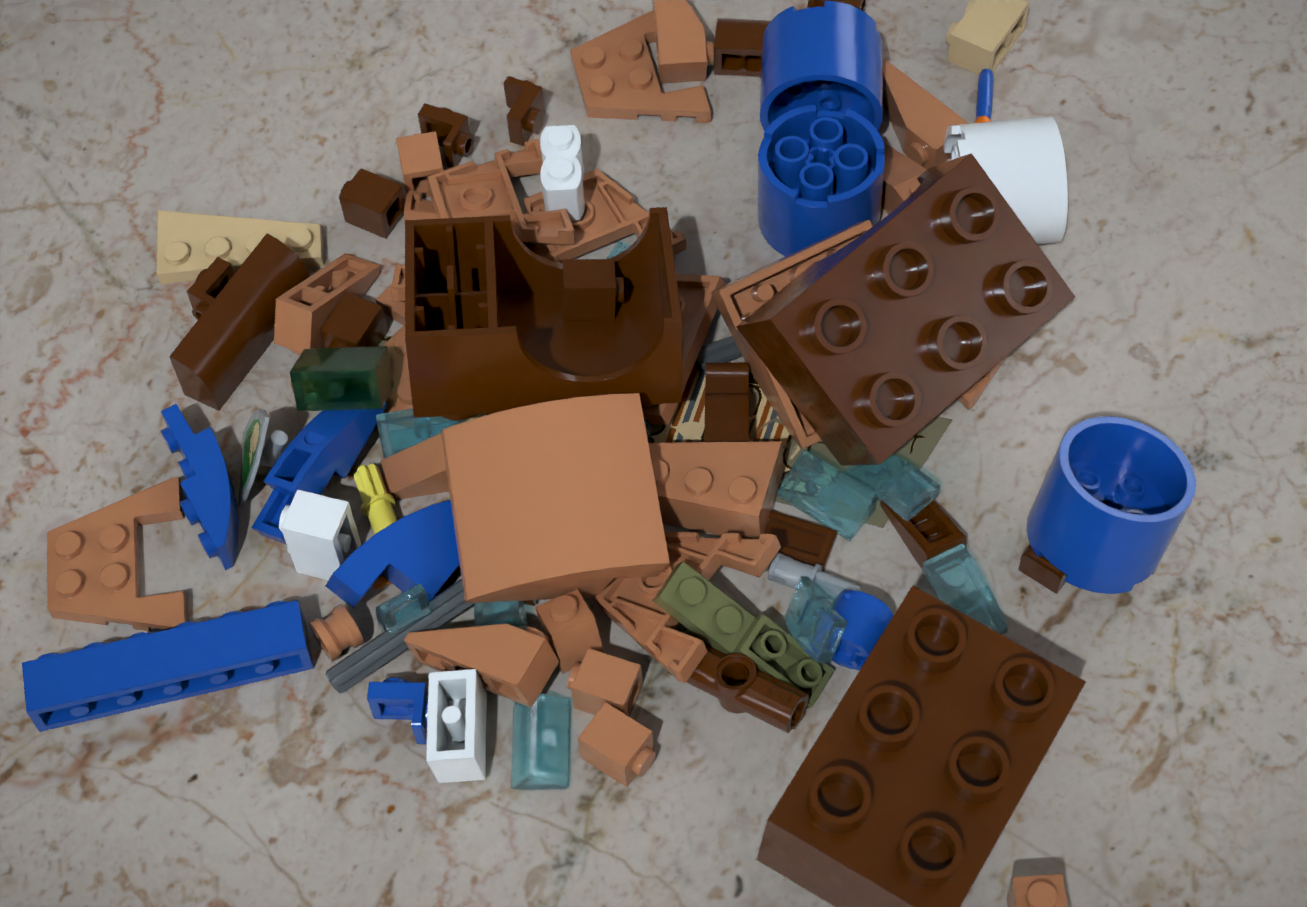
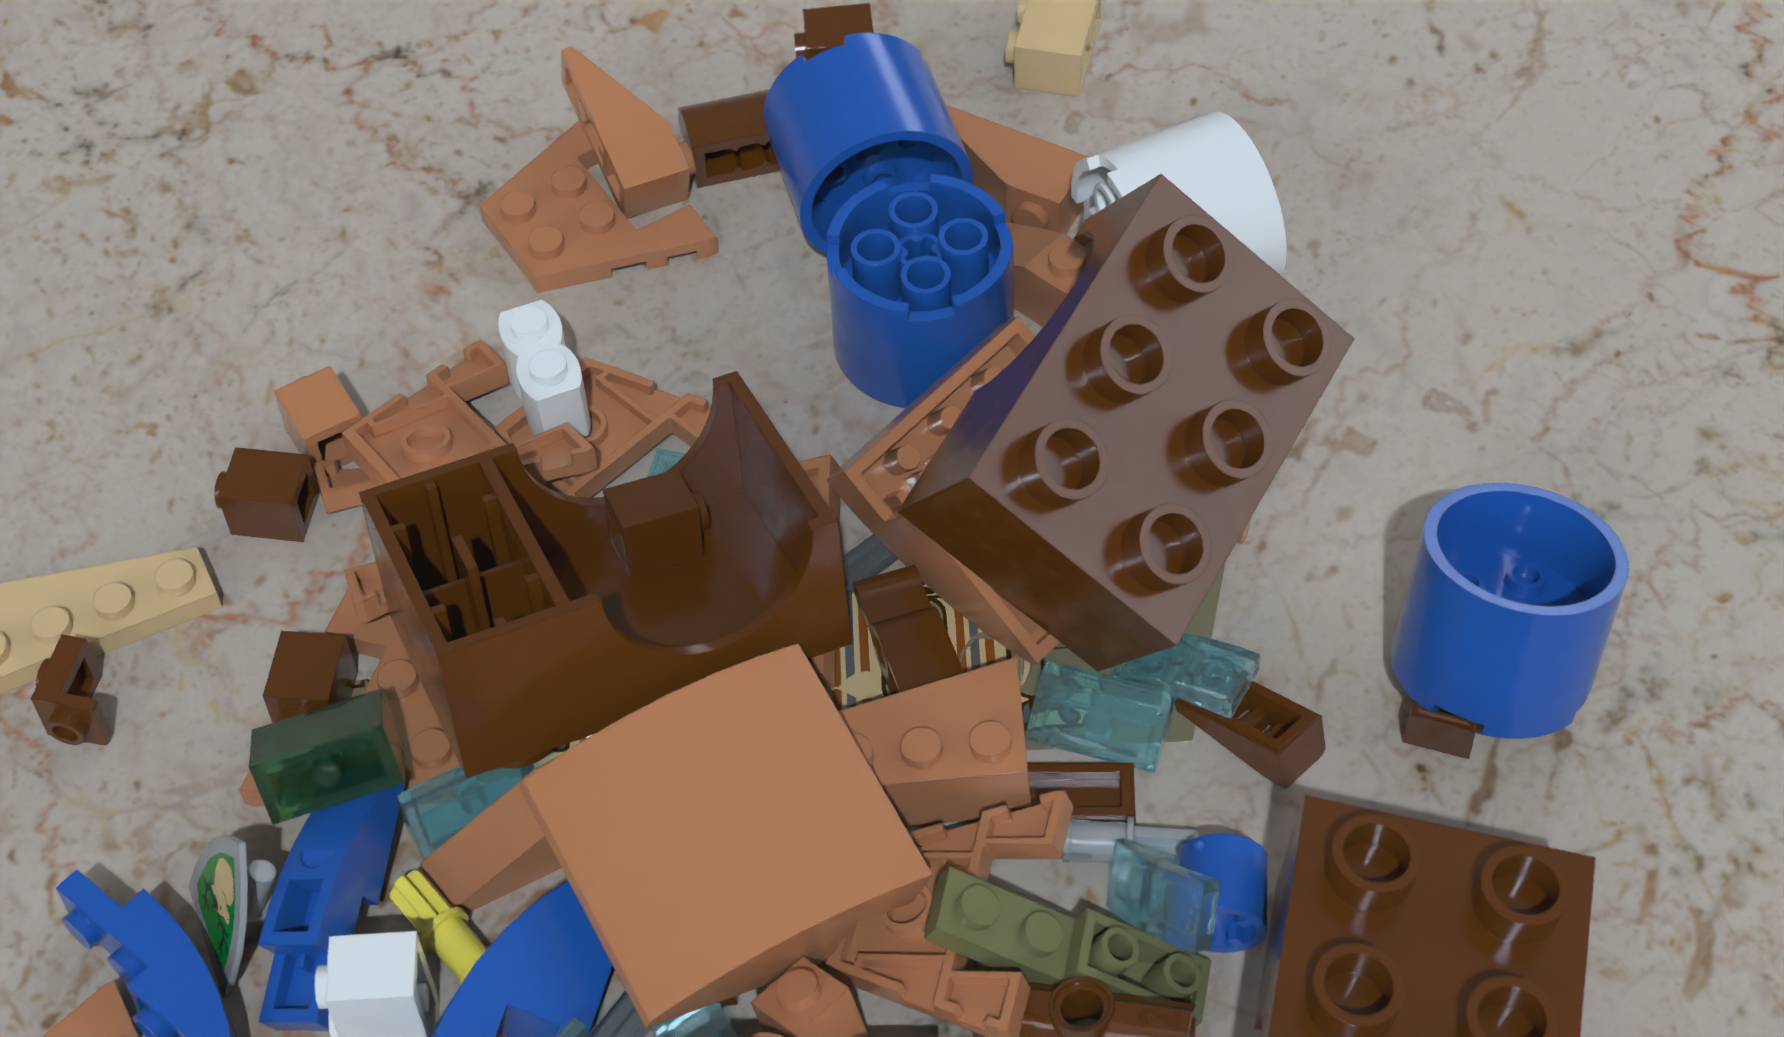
camera: 20 degrees left, 5 degrees down
reddish brown brick [169,233,309,411] -> none
nougat slope [274,253,380,357] -> none
reddish brown bracket [417,103,474,168] -> none
reddish brown bracket [504,76,545,146] -> none
clear light blue slope [922,543,1008,635] -> none
blue piece [974,69,994,123] -> none

